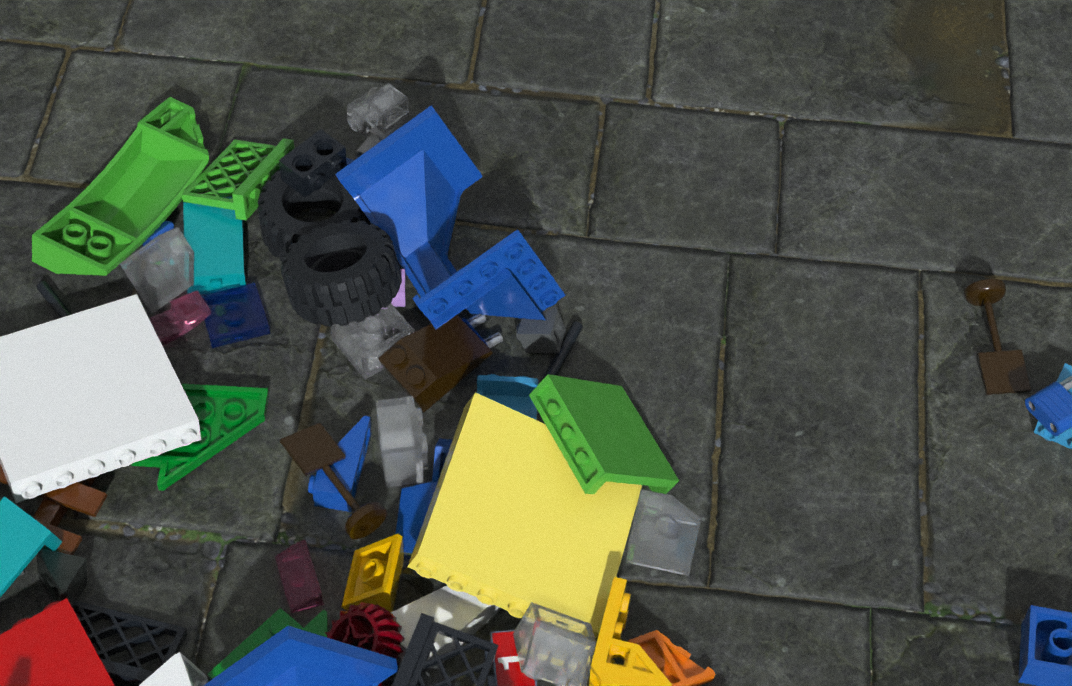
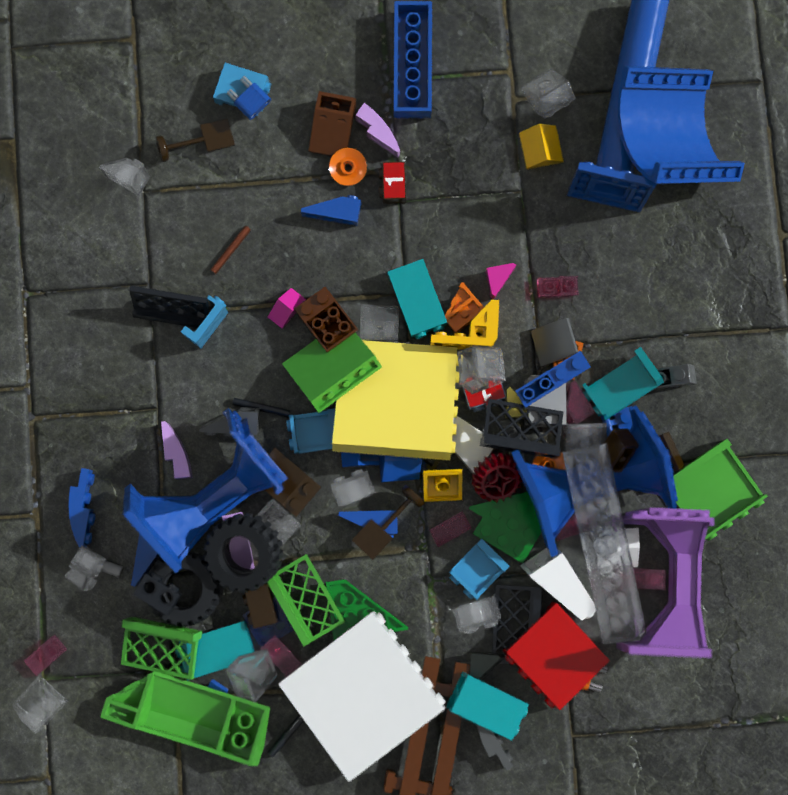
camera: 100 degrees left, 30 degrees up
none -> clear slope [12,675,67,733]
none -> clear pink slope [24,635,67,676]
none -> blue slope [69,468,95,548]
none -> clear slope [99,158,150,196]
none -> black fence [129,285,211,328]
none -> lavender slope [161,421,193,479]
none -> dark azure panel [181,295,229,348]
none -> copper bar [210,225,251,274]
none -> dark brown brick [242,584,278,629]
none -> bright green fence [267,554,345,646]
none -> dark pink slope [268,288,306,329]
none -> reddish brown slope [294,287,358,353]
none -> blue slope [301,195,361,226]
none -> reddish brown slope [309,91,356,156]
none -> orange dish [329,148,367,186]
none -> lavender slope [356,103,400,158]
none -> red brick [379,161,406,204]
none -> teal panel [387,259,447,339]
none -> dark azure panel [449,539,510,600]
none -> clear brick [453,595,502,634]

